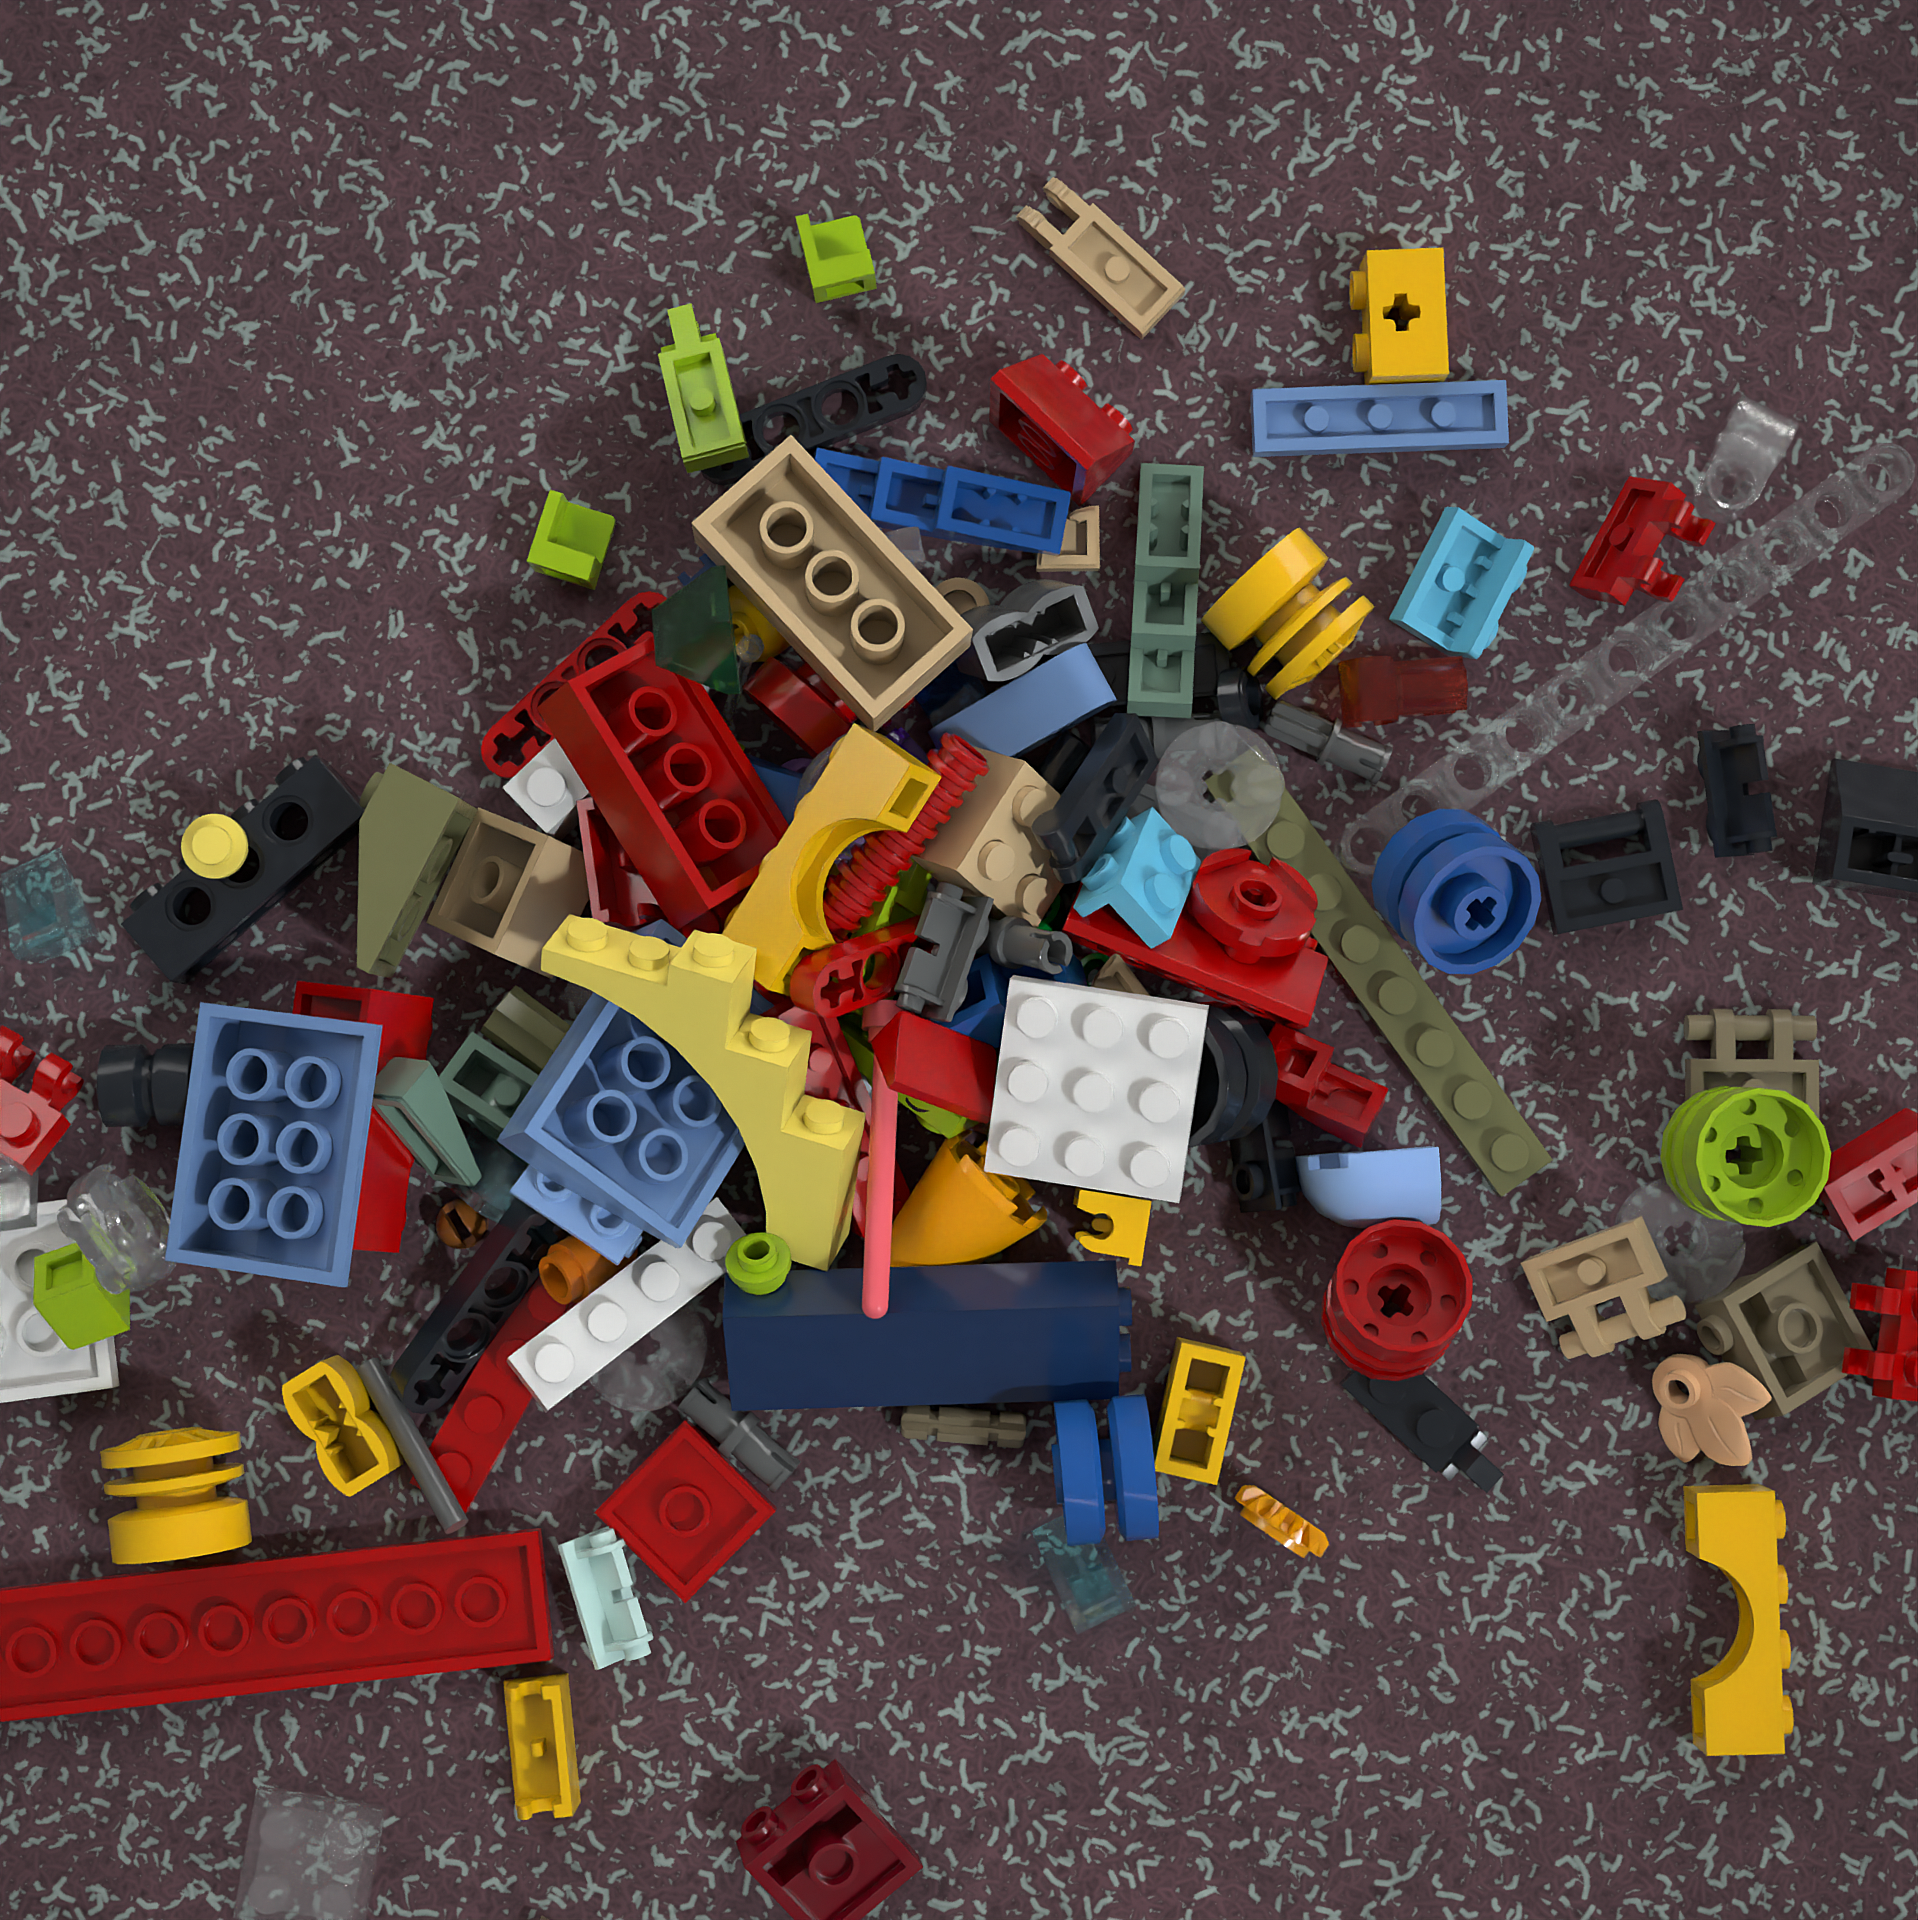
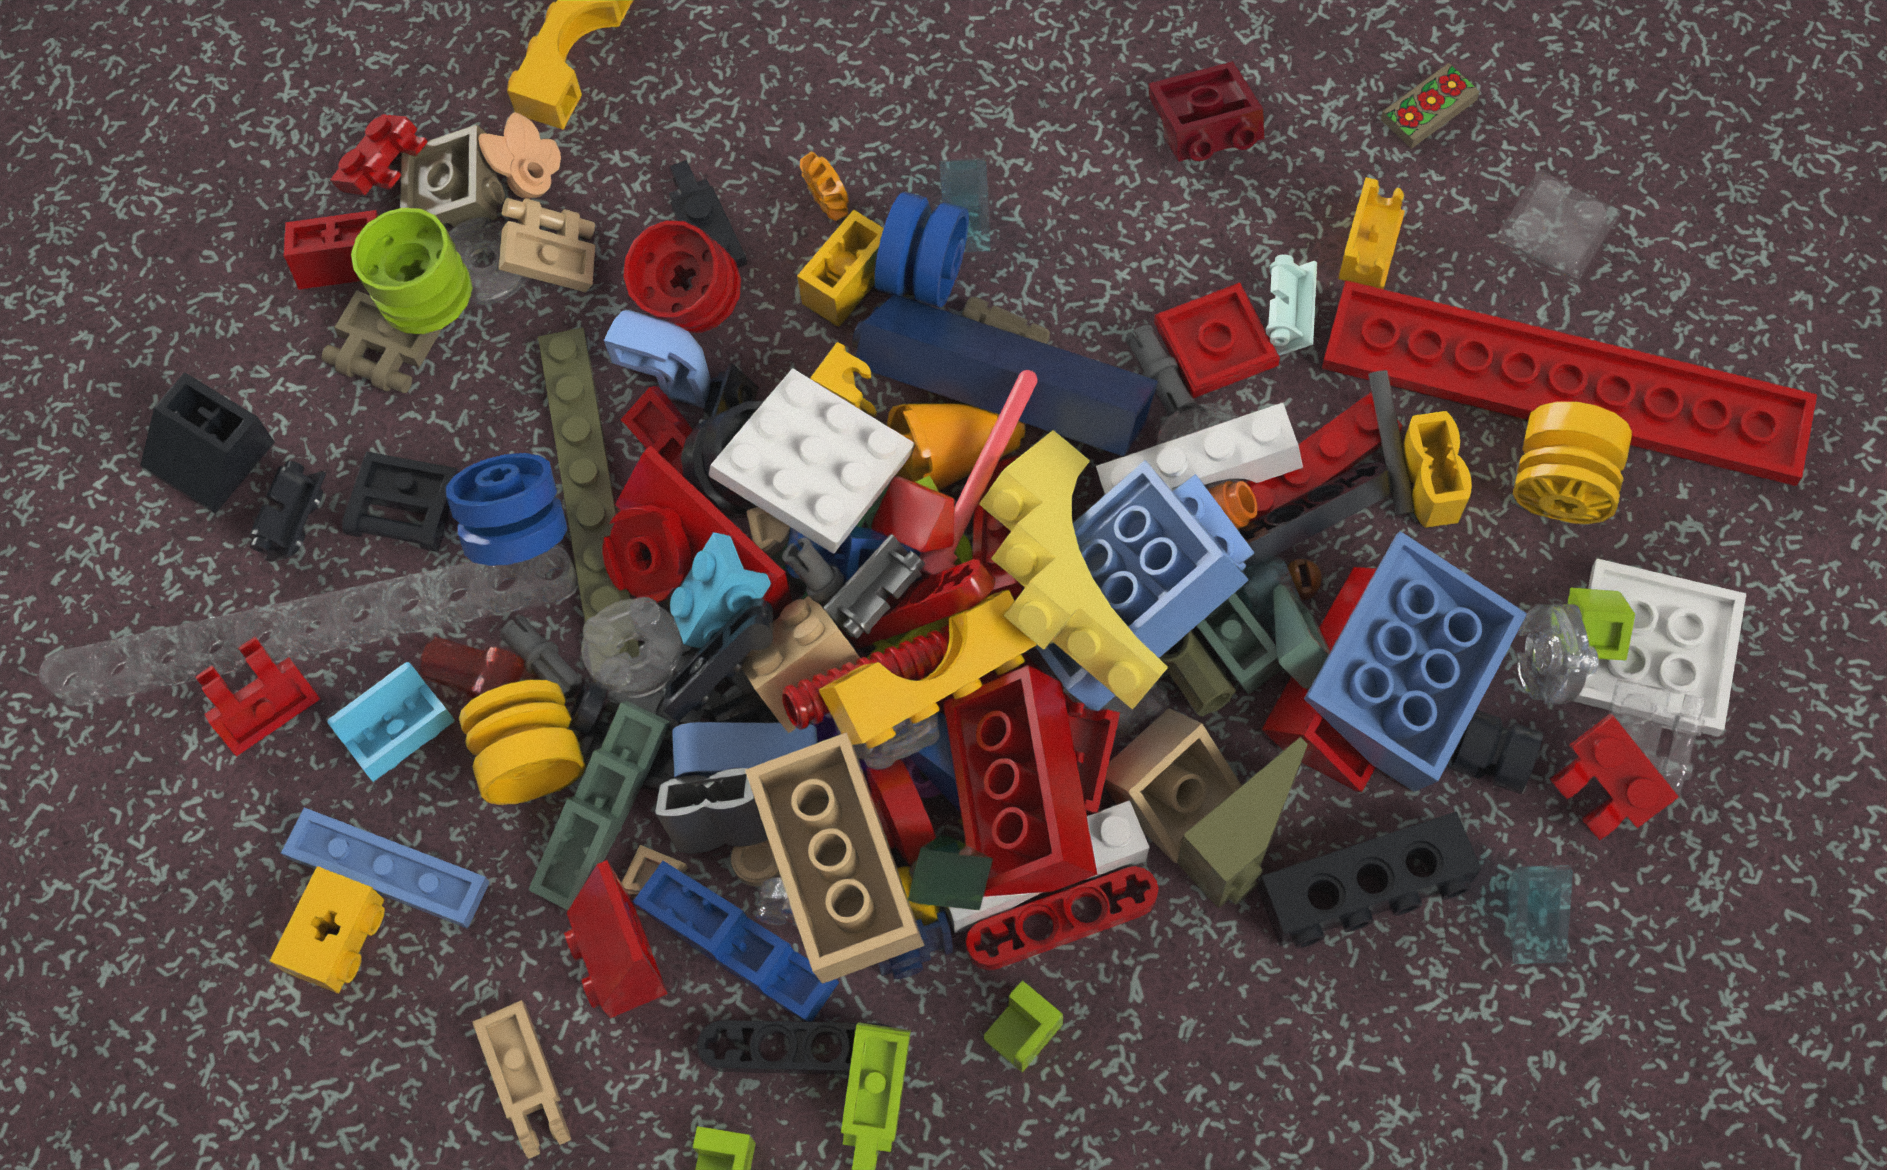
camera: 155 degrees left, 20 degrees down
light yellow plate [181,814,248,879] -> none
lime plate [725,1232,792,1295] -> none
clear piece [1692,394,1799,524] -> none

